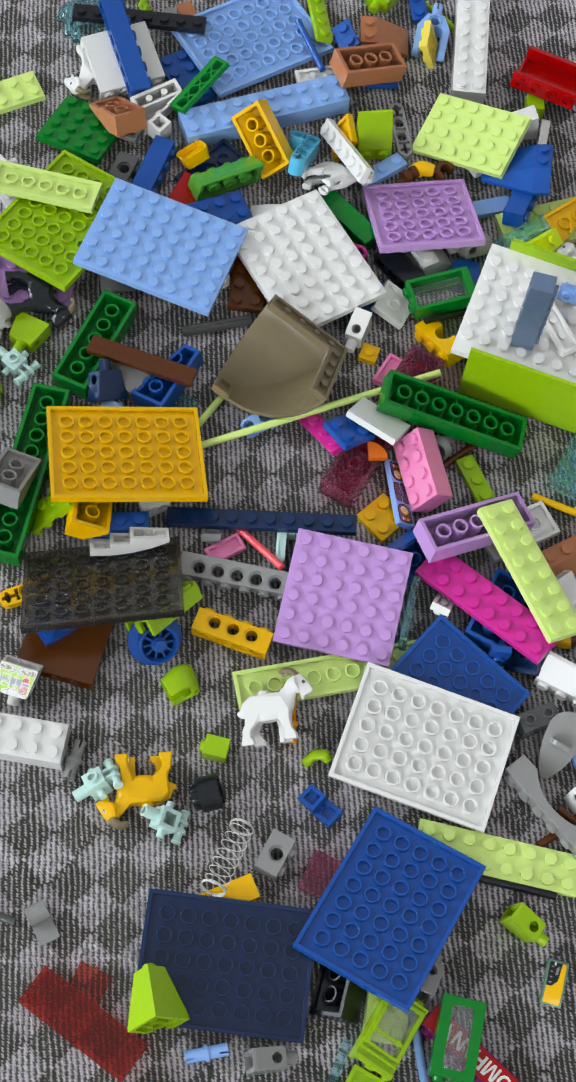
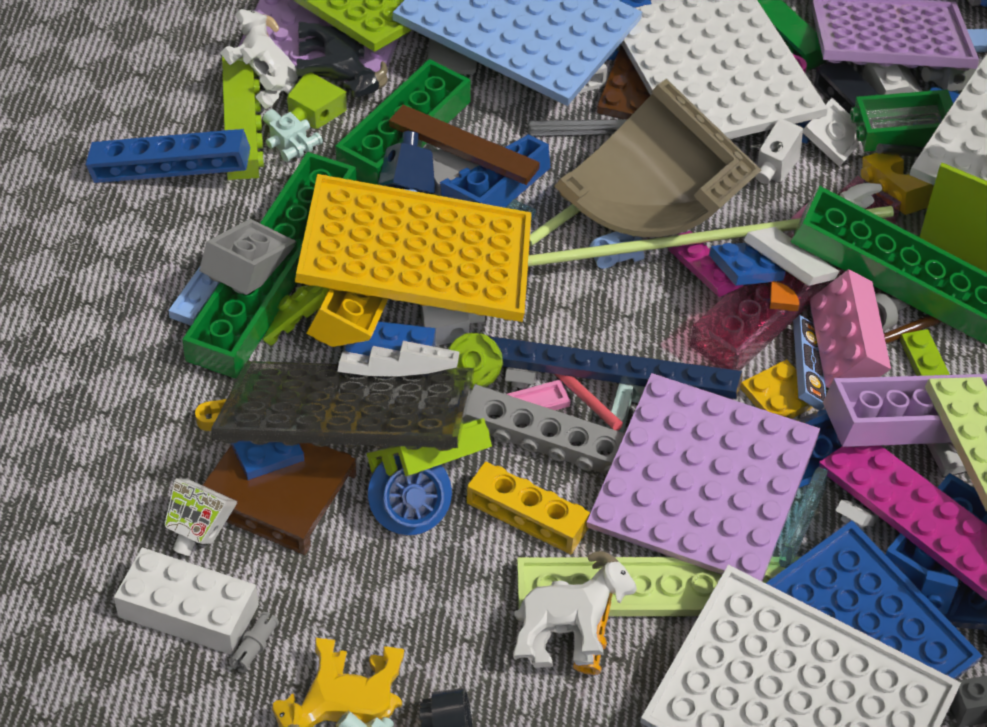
camera: 15 degrees right, 15 degrees down
light aqua piece [72,758,124,802] -> none
lime piece [160,664,200,706] -> none
lime brick [199,733,231,764] -> none
lime arm [301,749,332,768] -> none
yellow plate [357,342,381,366] -> none
none -> lime tile [446,333,503,390]
none -> white hand [840,183,882,209]

